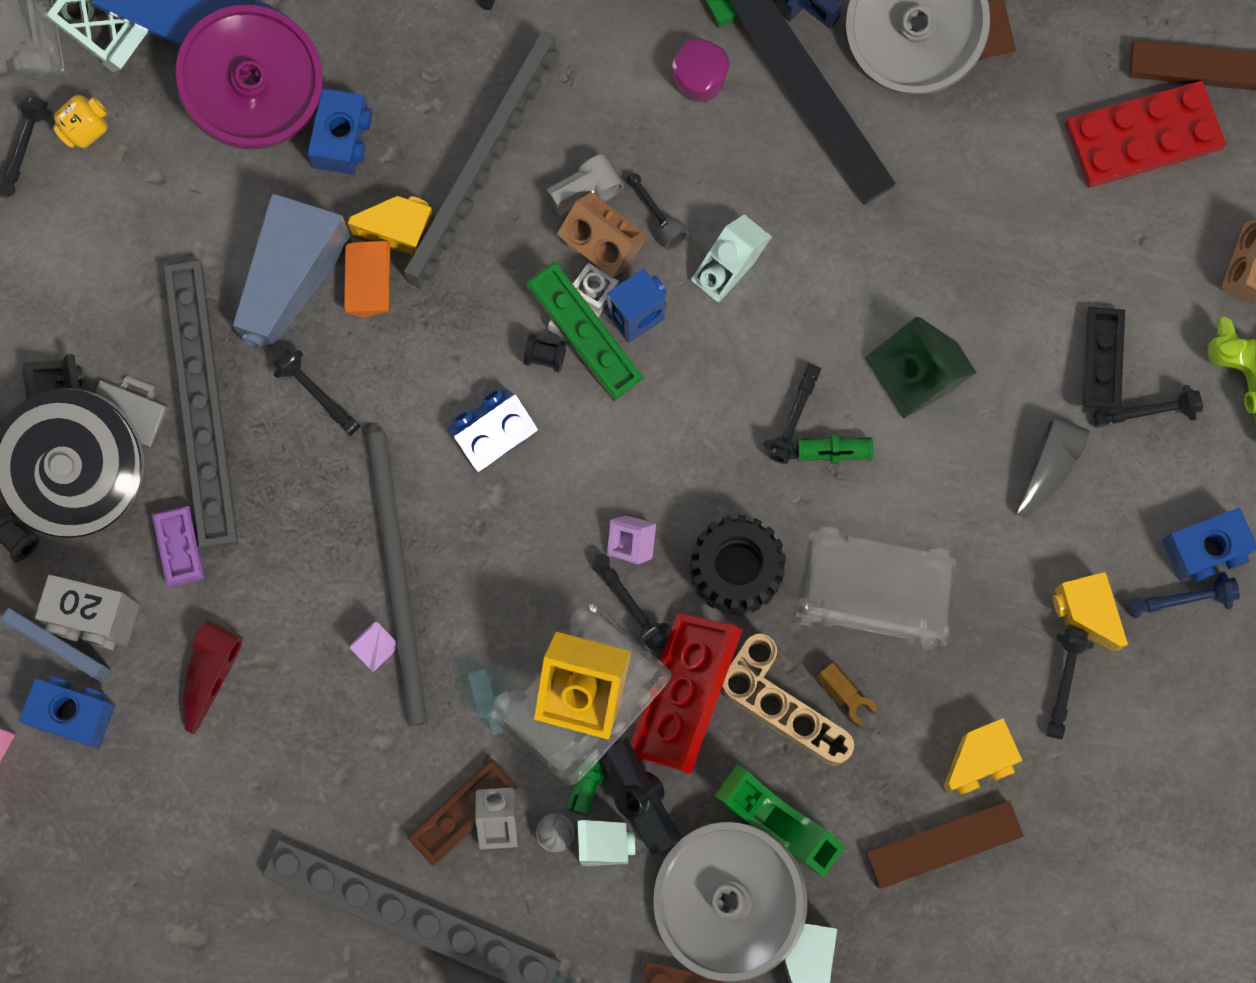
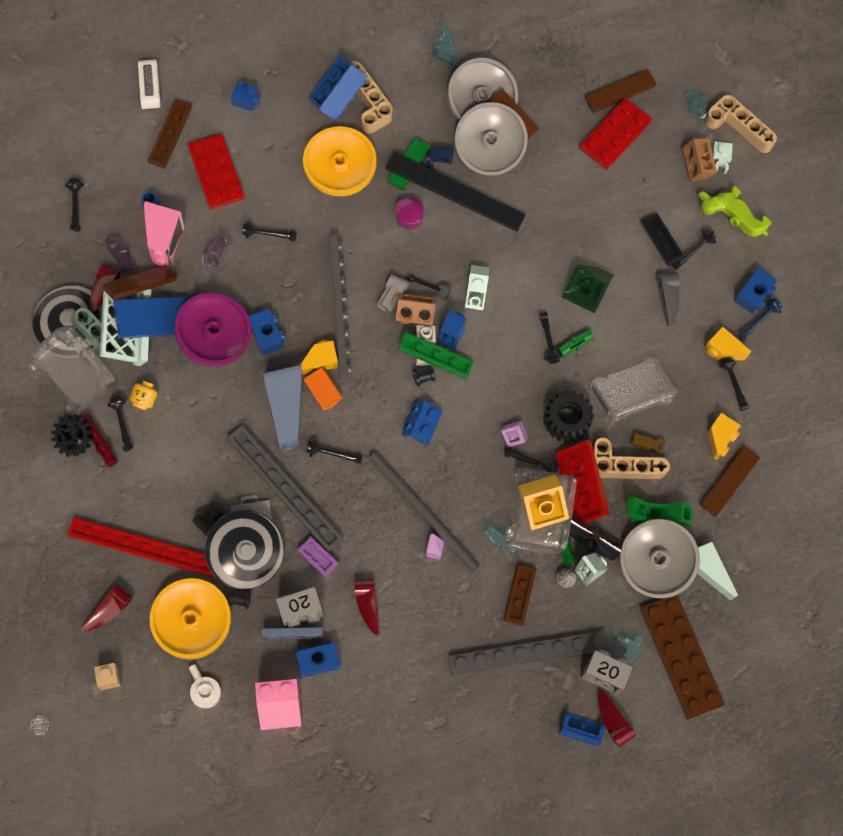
camera: 40 degrees left, 5 degrees down
light grey bracket [475,787,518,850] -> none

